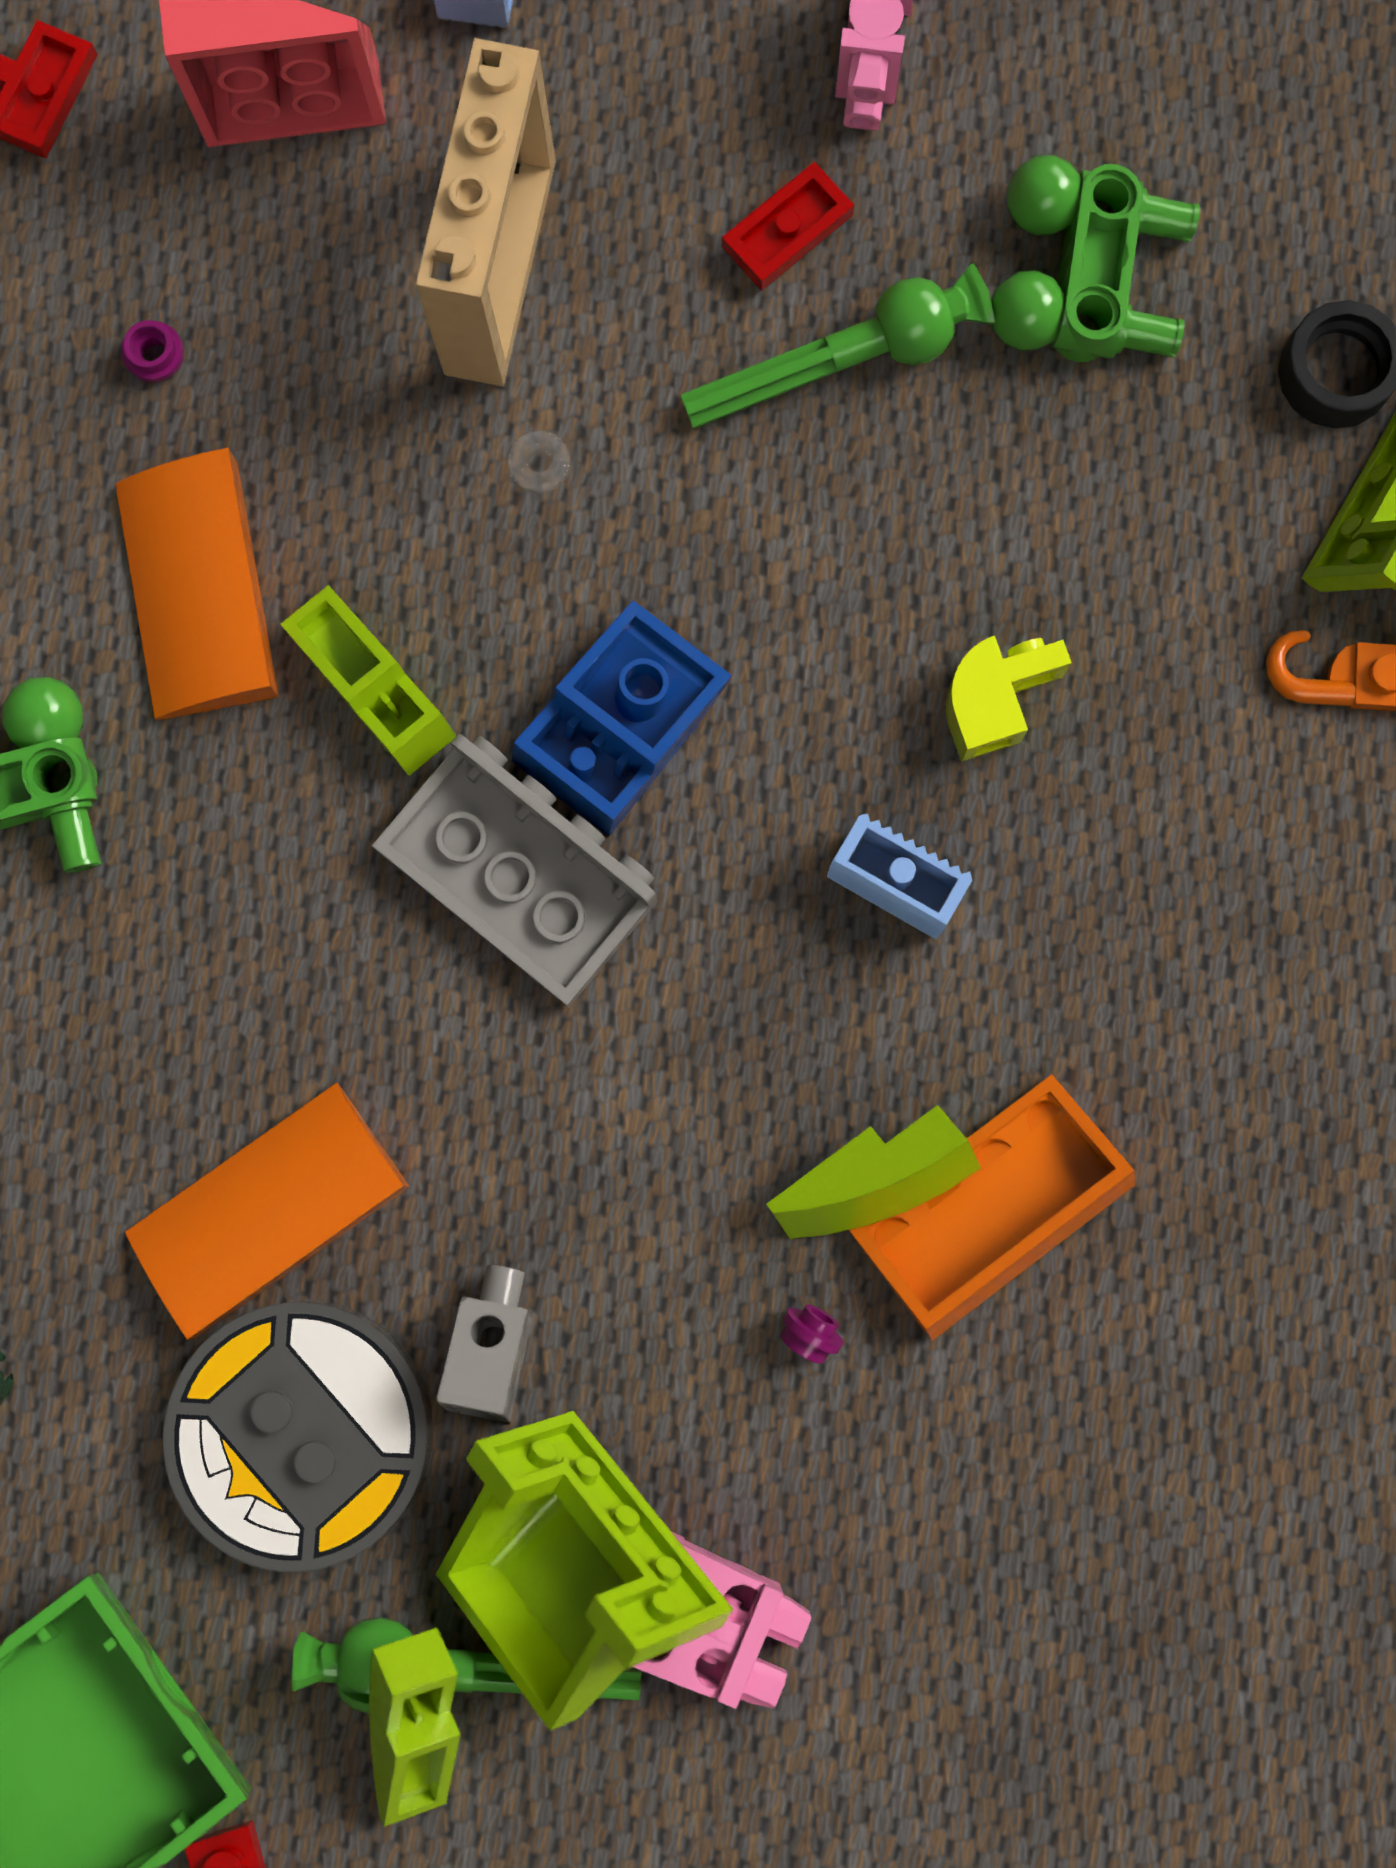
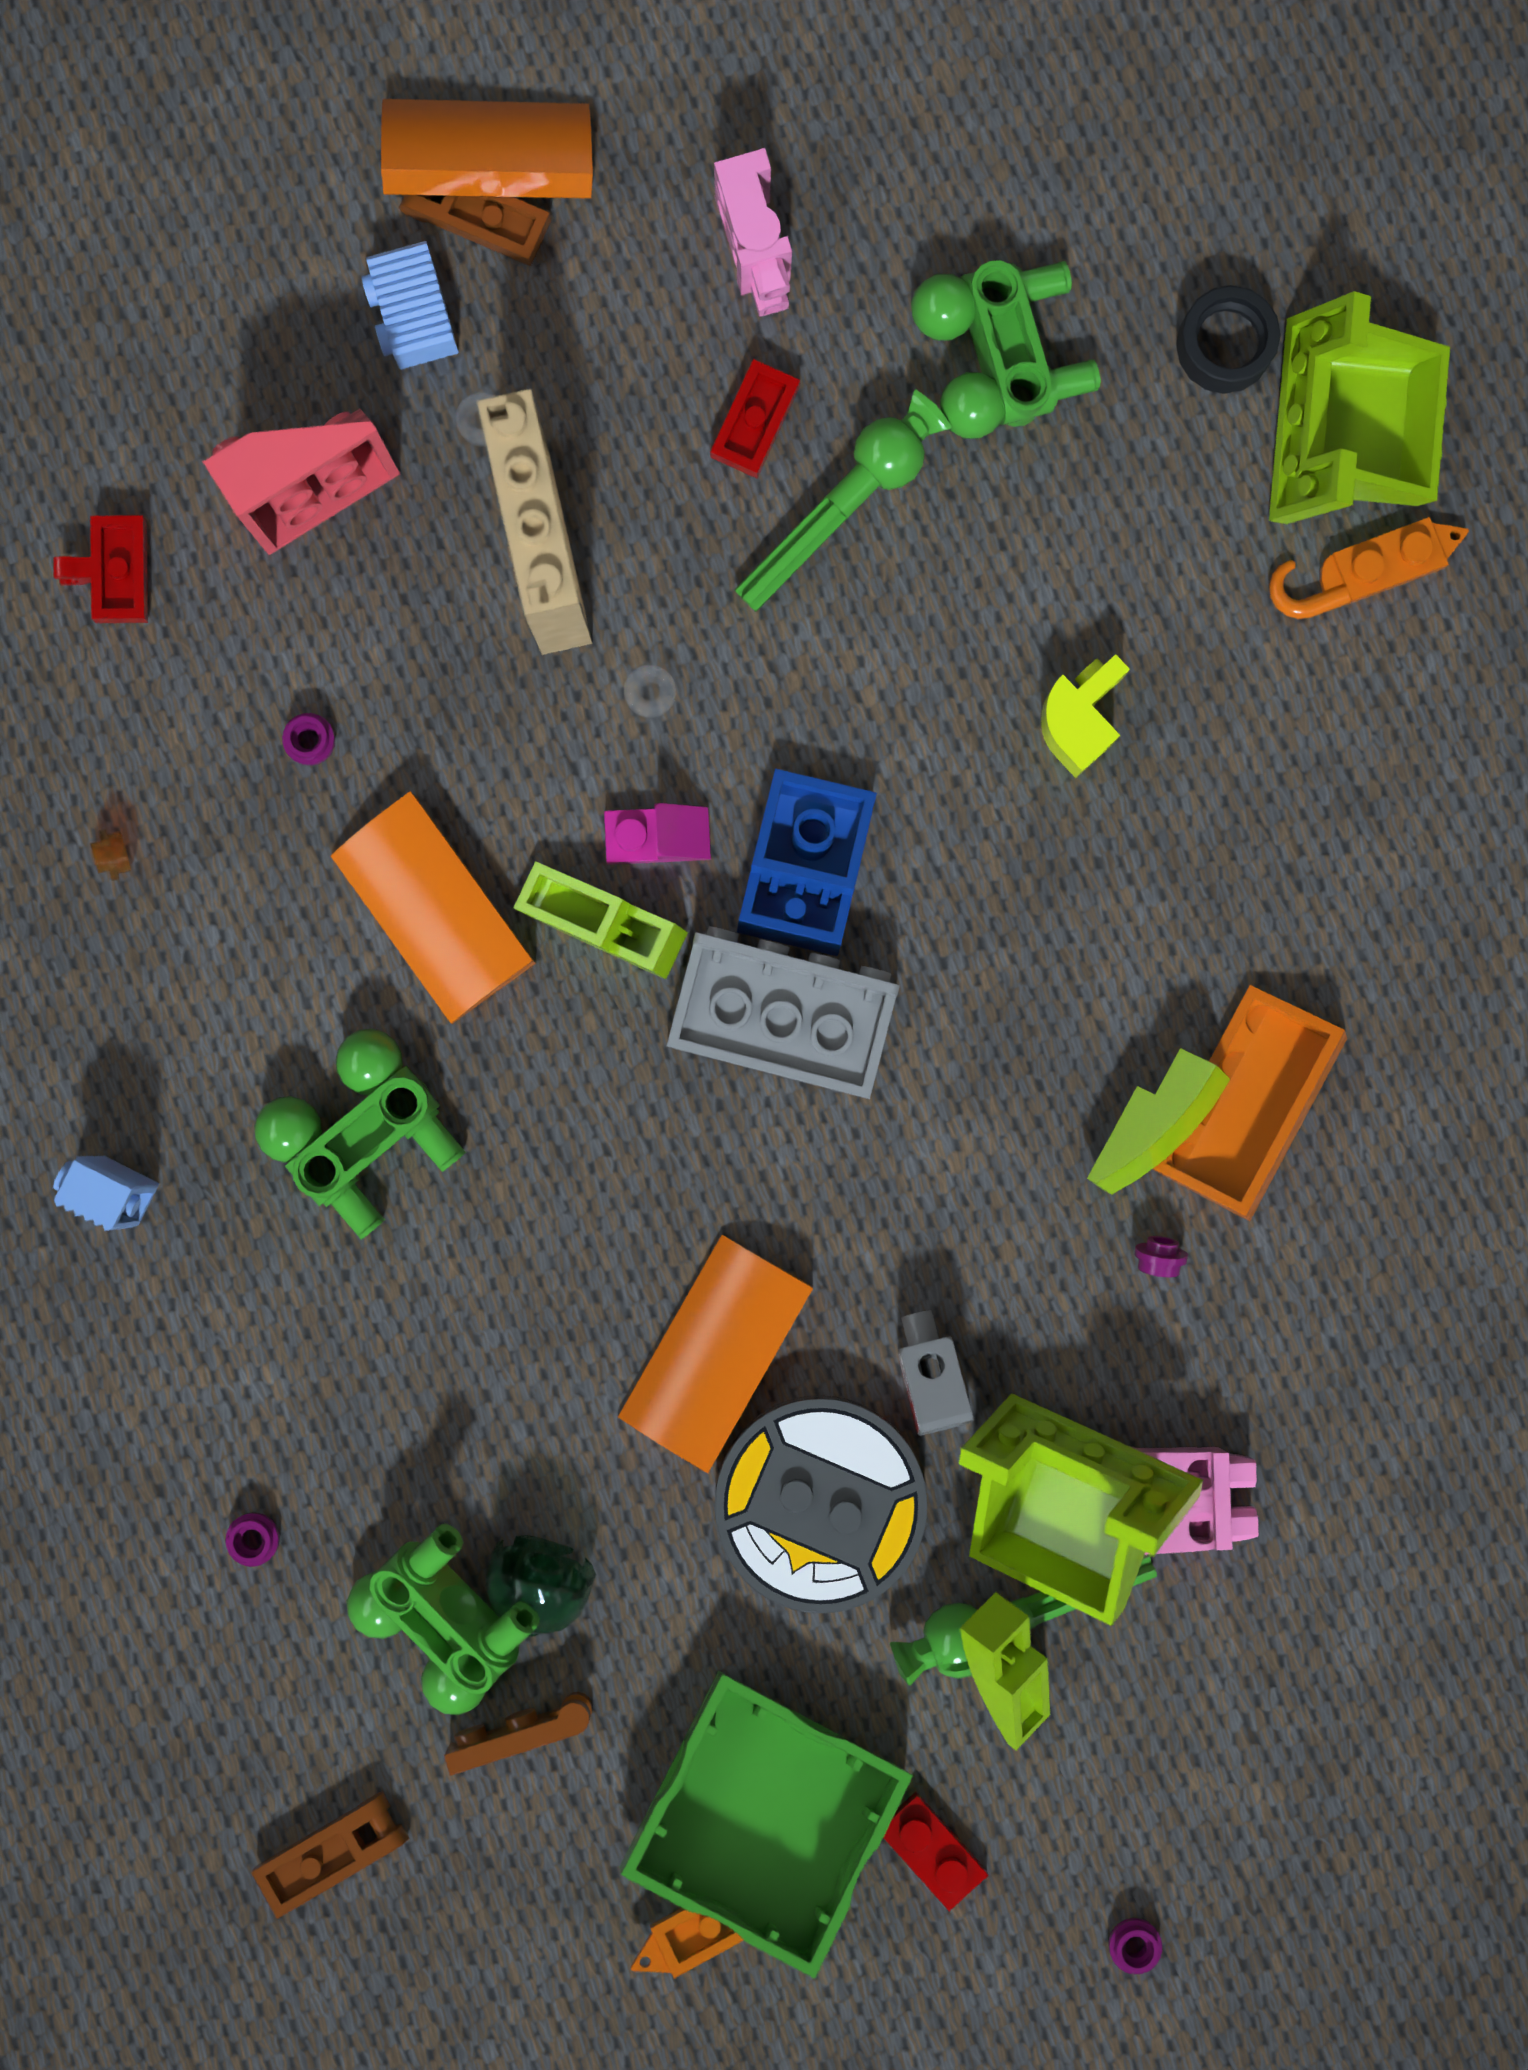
camera: 30 degrees left, 5 degrees up
light blue brick [827,813,972,940] -> none
none -> dark pink slope [604,803,711,865]

